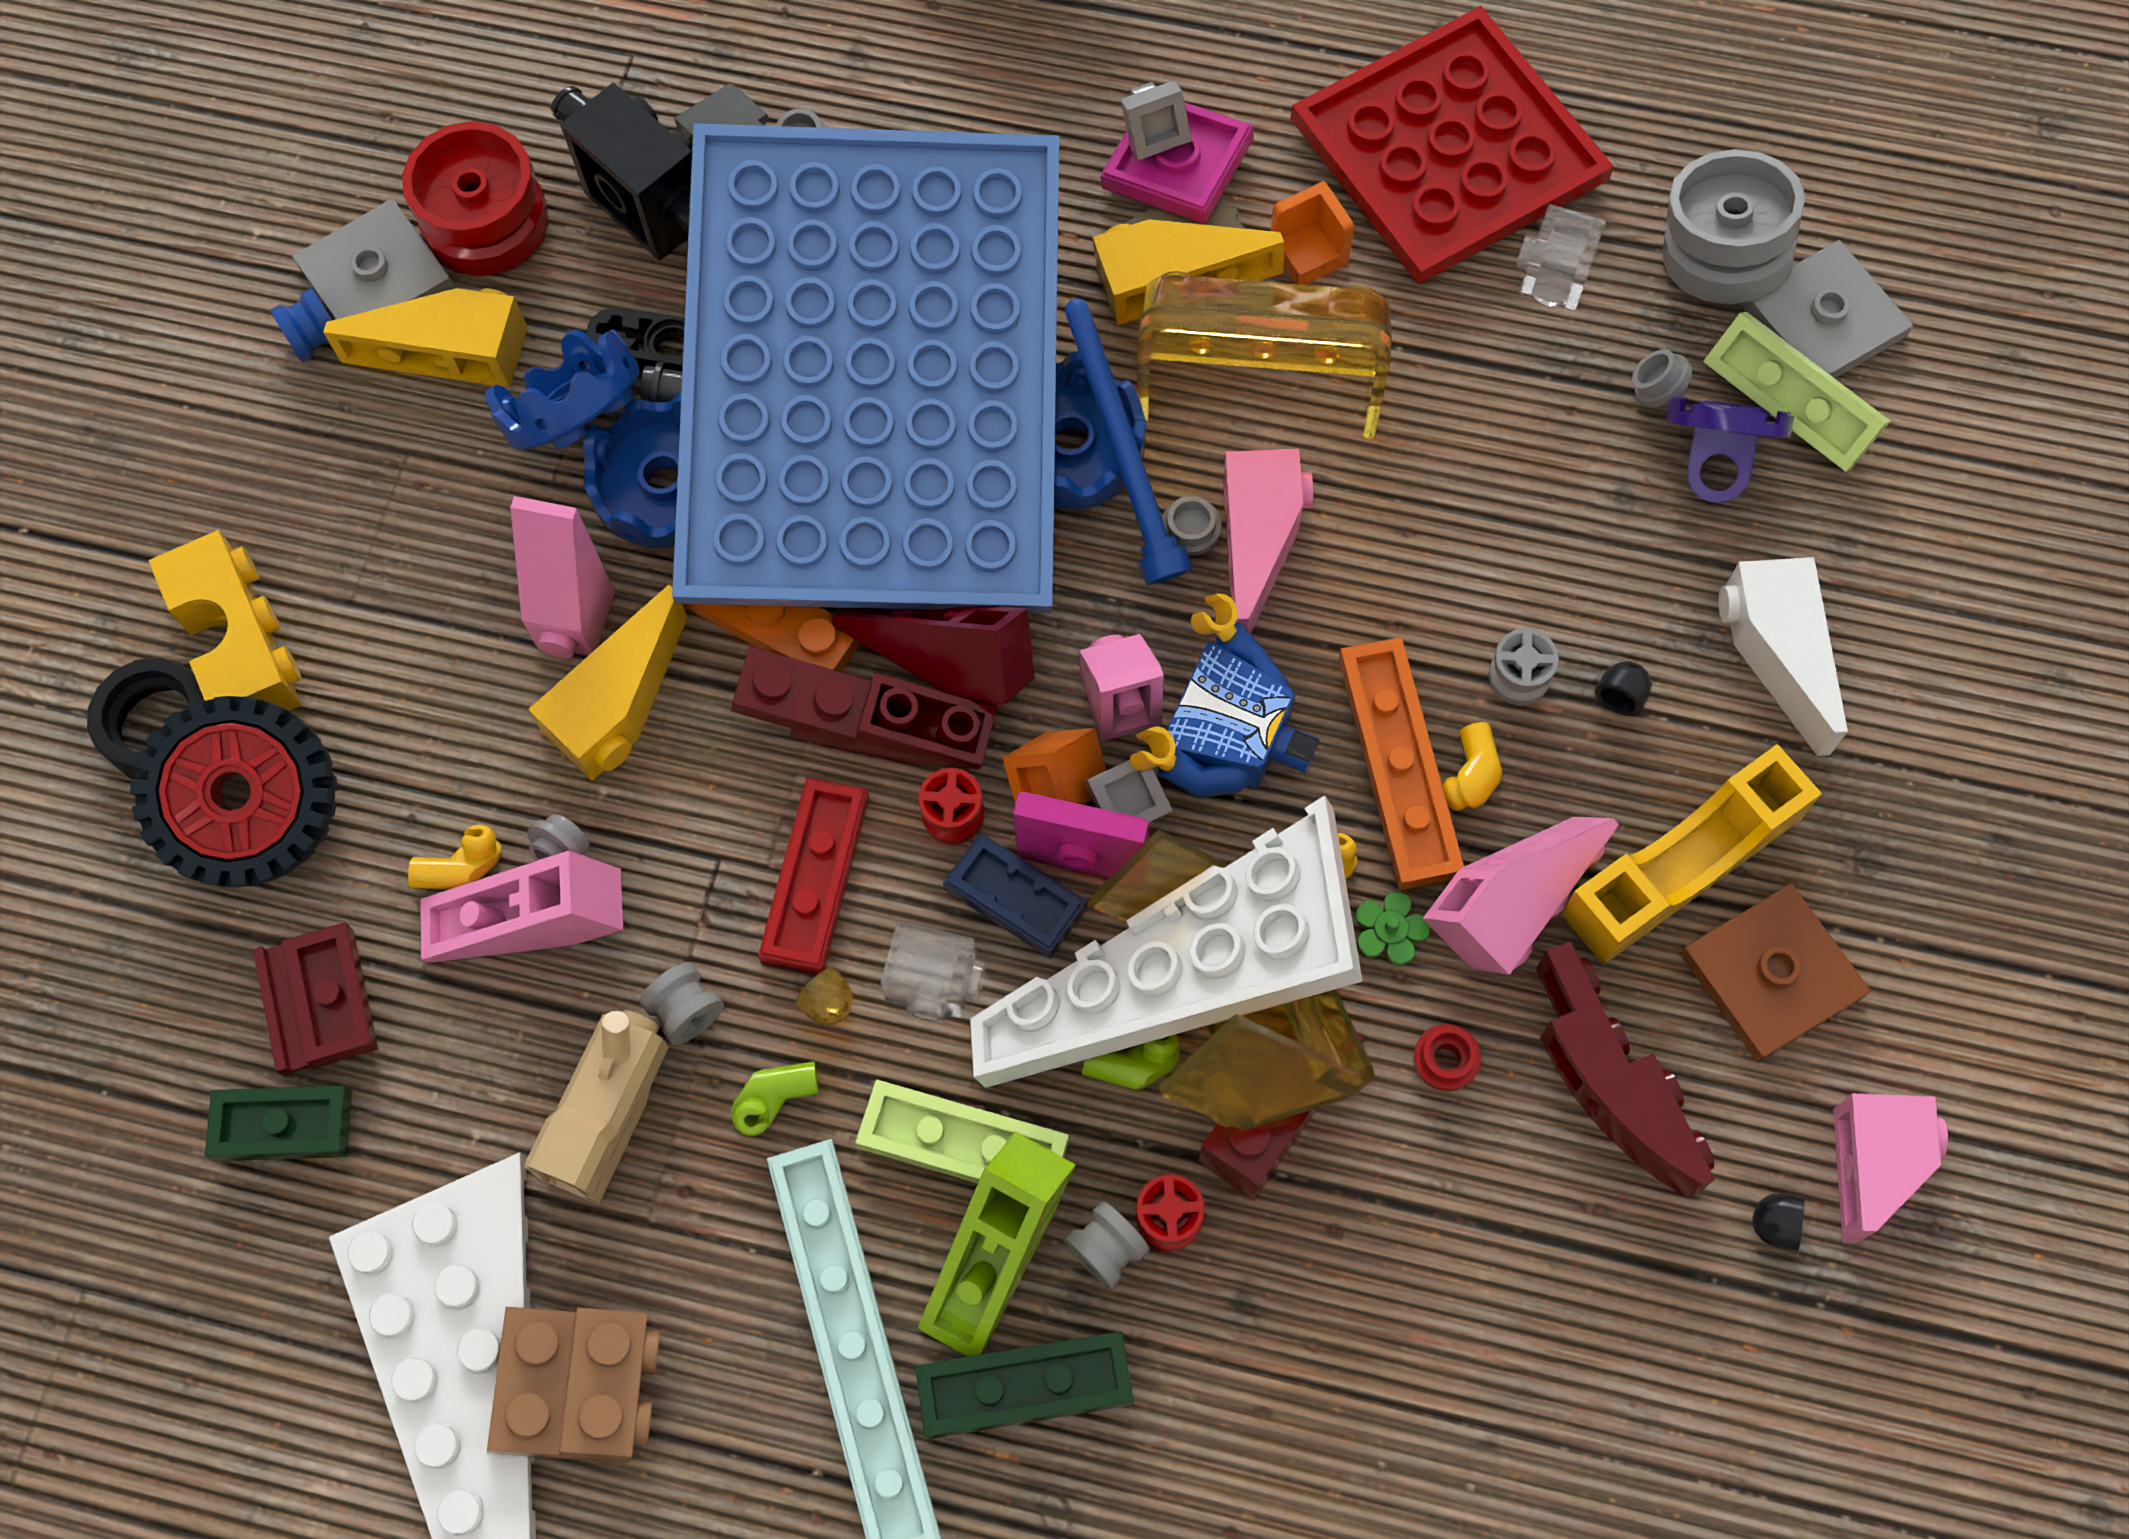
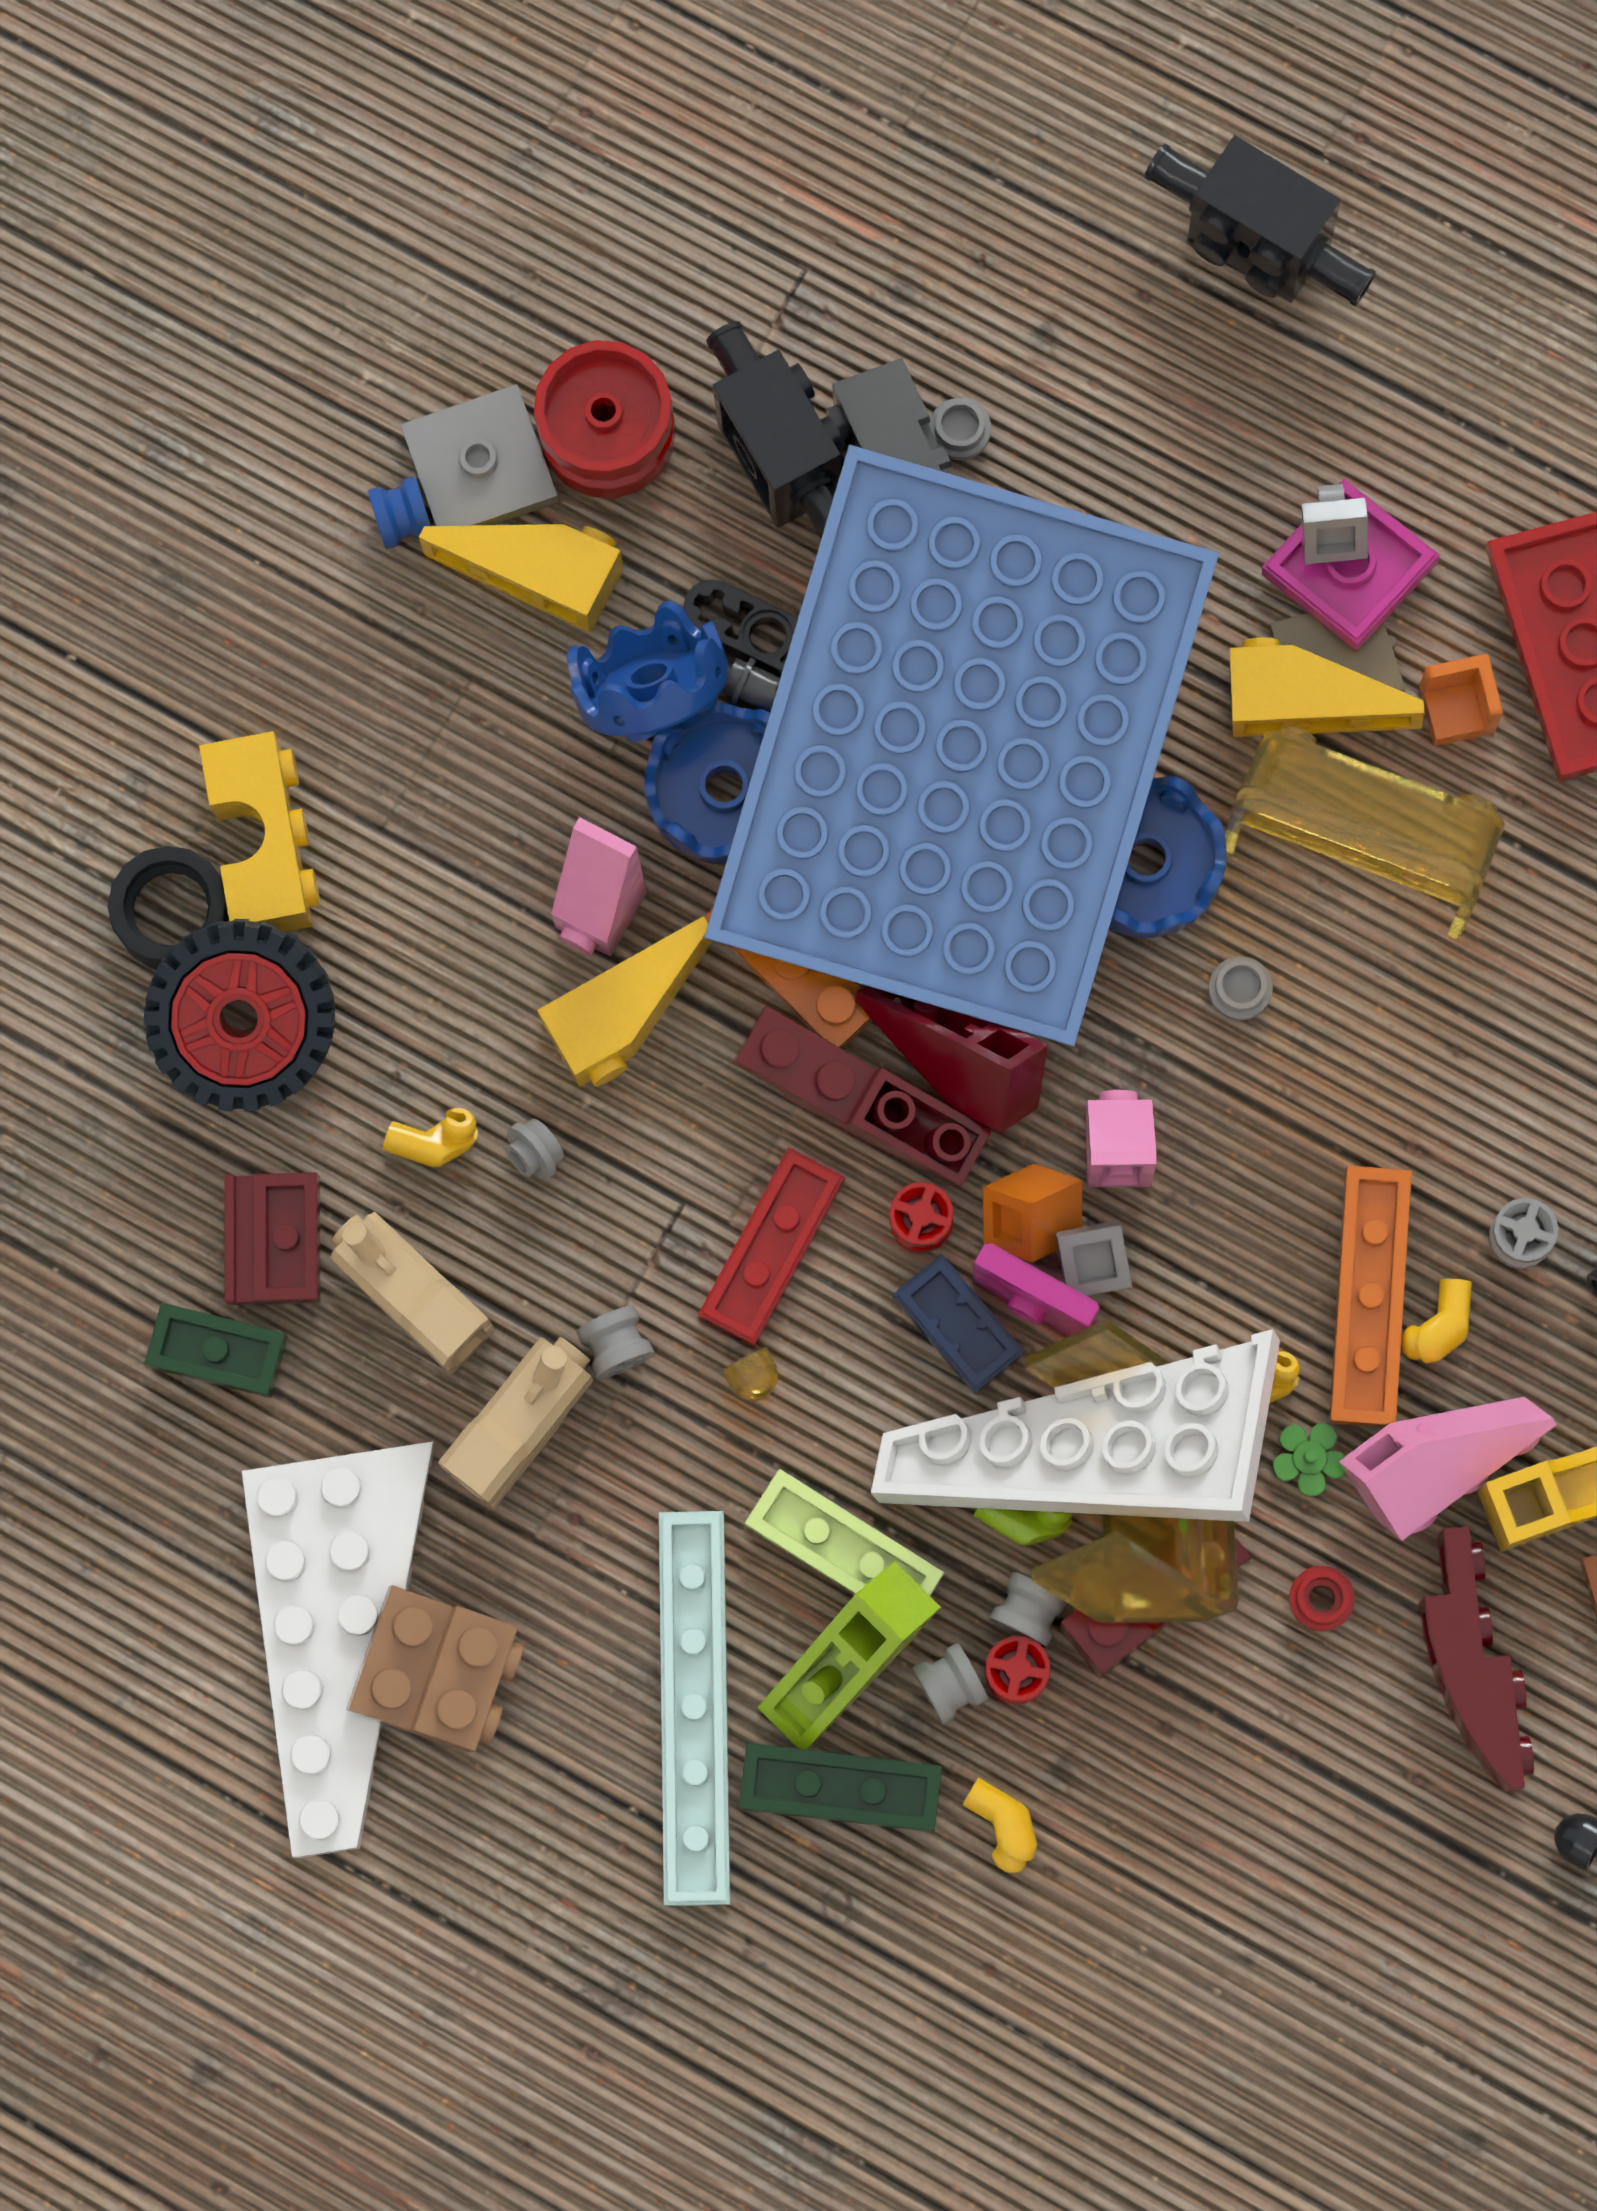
camera: 20 degrees right, 10 degrees up
bright pink slope [420,851,623,963] -> none
lime arm [731,1061,820,1136] -> none
clear brick [880,922,986,1022] -> none
blue piece [1065,298,1193,586] -> none
torso [1130,593,1320,798] -> none
bright pink slope [1223,449,1313,634] -> none
none -> tan piece [330,1212,494,1375]
none -> yellow arm [962,1777,1037,1873]
none -> light grey wheel [989,1572,1070,1648]

